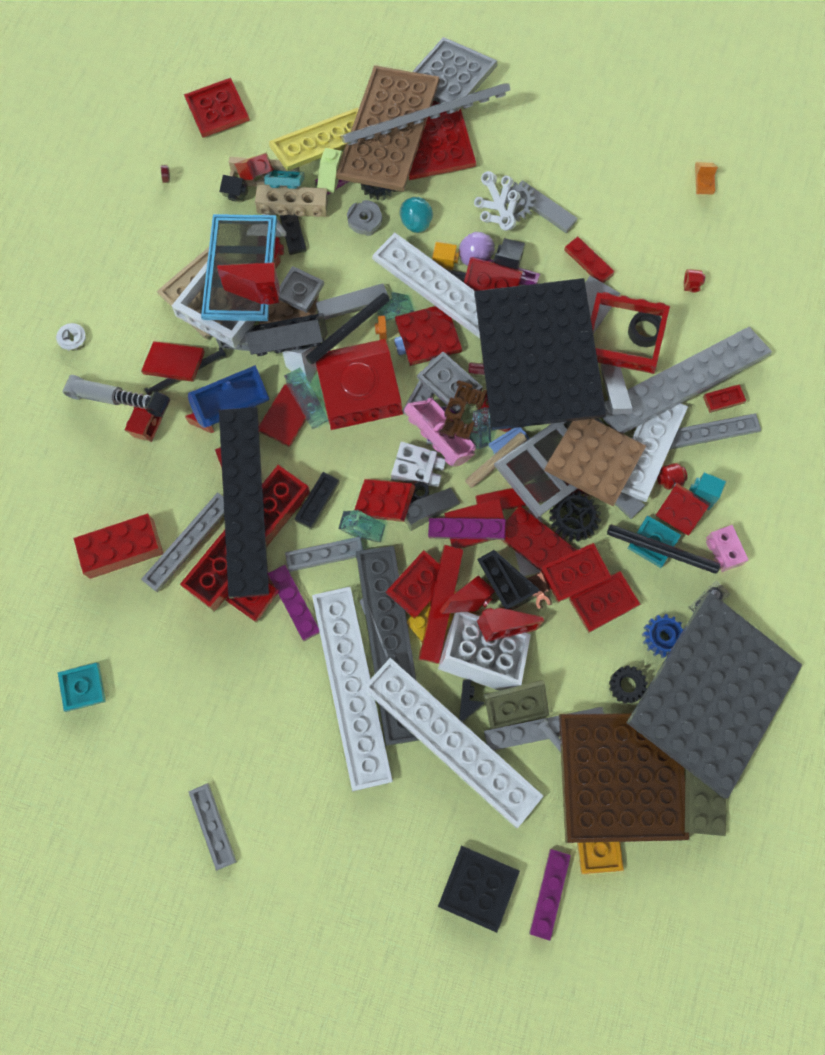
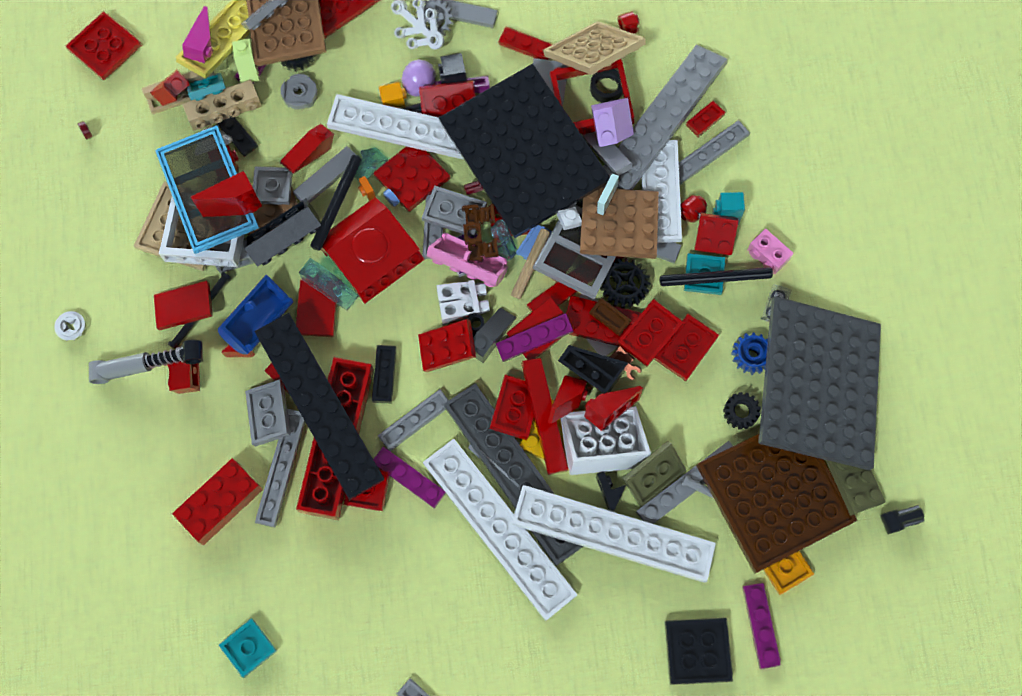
camera: 25 degrees left, 0 degrees up
black brick [219,175,248,202] -> none
white slope [282,344,317,386] -> none
clear light blue slope [338,510,385,542] -> none
teal piece [399,197,433,233] -> none
none -> dark pink slope [182,6,213,64]
none -> light grey plate [245,380,290,446]
none -> red slope [280,123,334,174]
none -> tan plate [543,21,646,75]
none -> white plate [557,207,582,230]
none -> reddish brown tile [589,297,632,336]
none -> lavender slope [591,98,634,147]
none -> light aqua tile [597,174,619,215]
none -> black piece [880,505,925,535]

